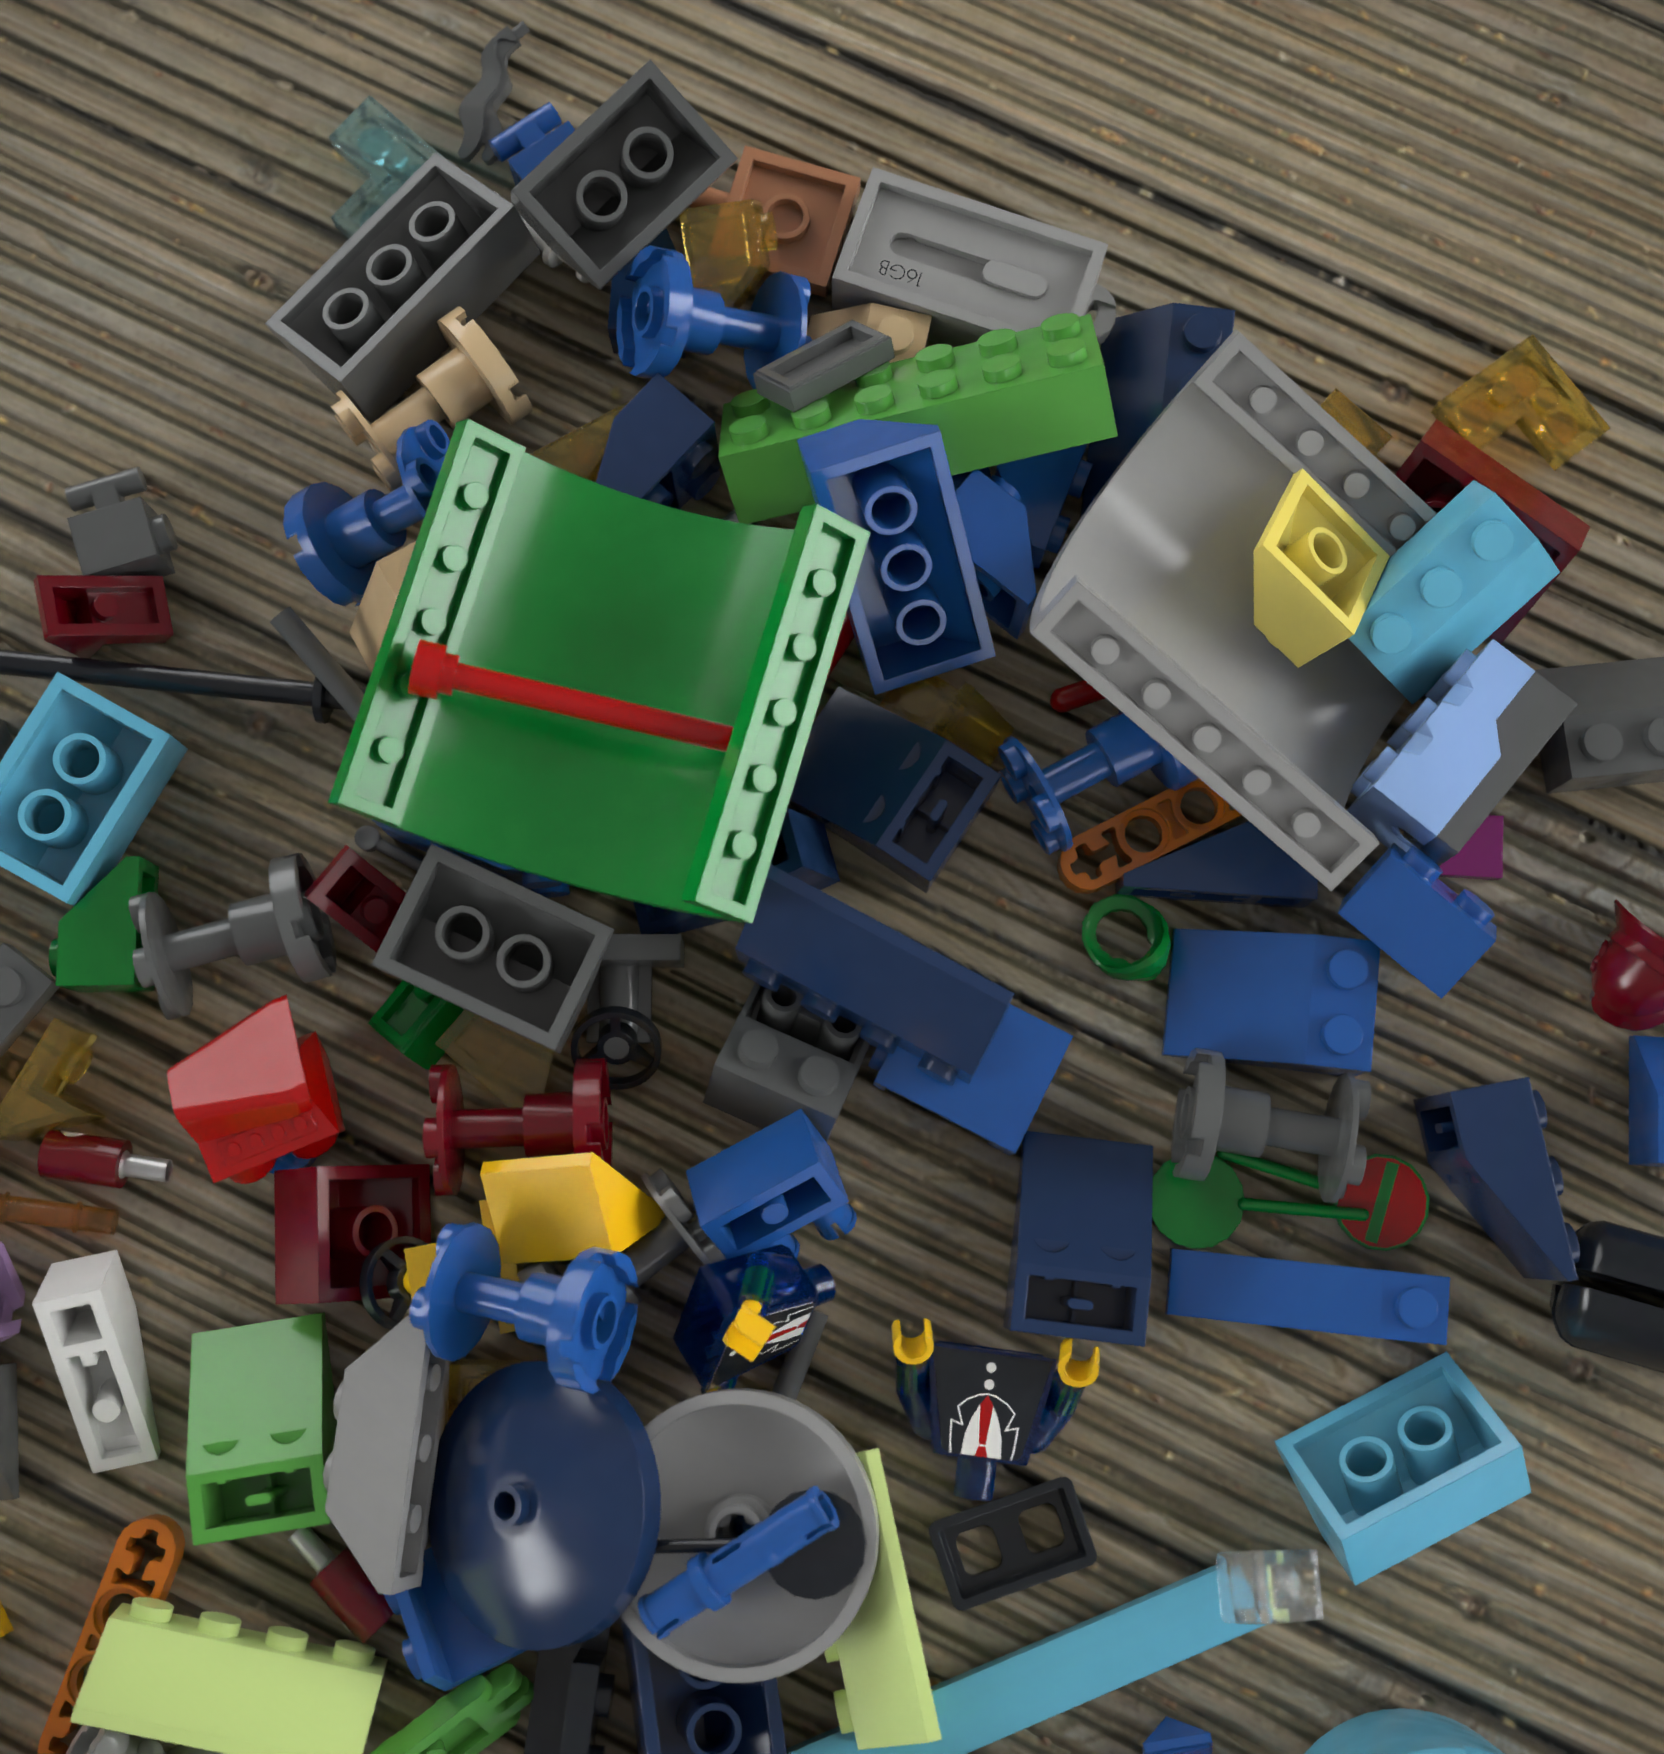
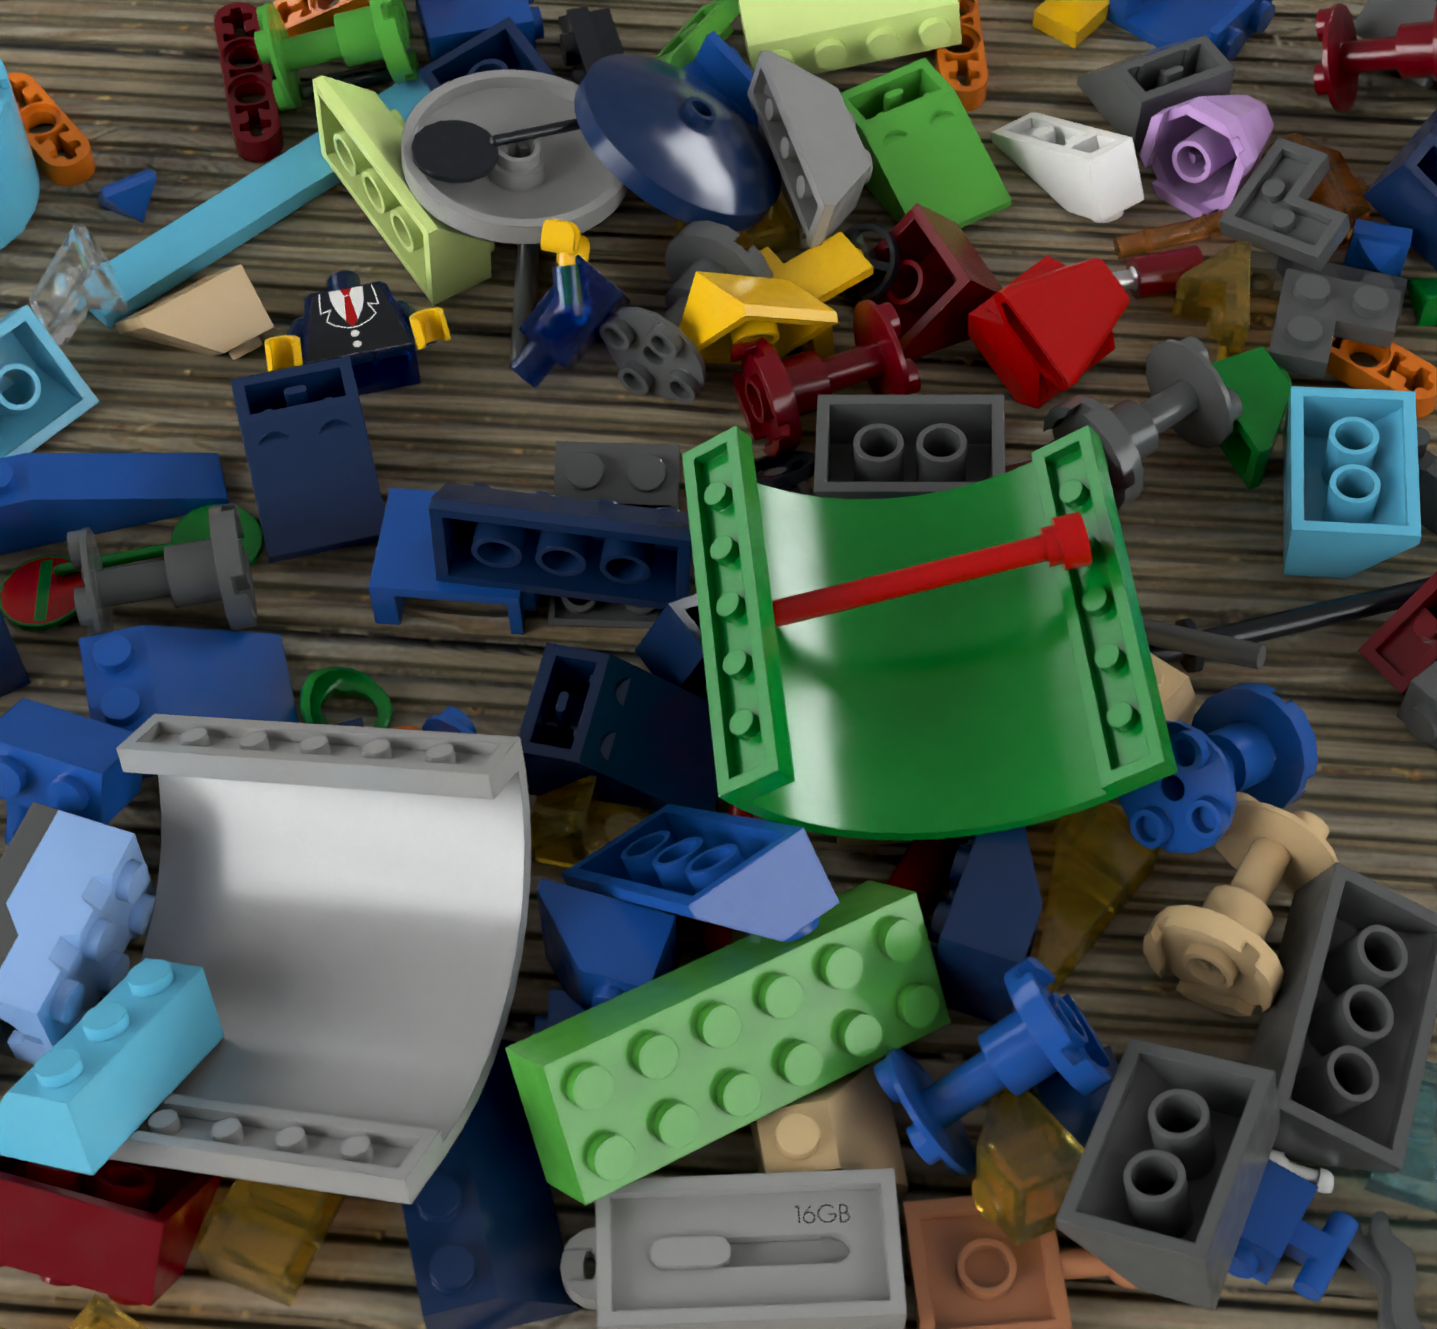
camera: 160 degrees right, 25 degrees down
blue piece [409,1222,638,1394] -> none
blue pin [638,1486,839,1640] -> none
blue brick [686,1108,857,1271] -> none
dark grey tile [753,320,895,412] -> none
black piece [929,1477,1097,1611] -> none
light yellow slope [1254,468,1390,668] -> none
none -> tan slope [114,264,274,360]

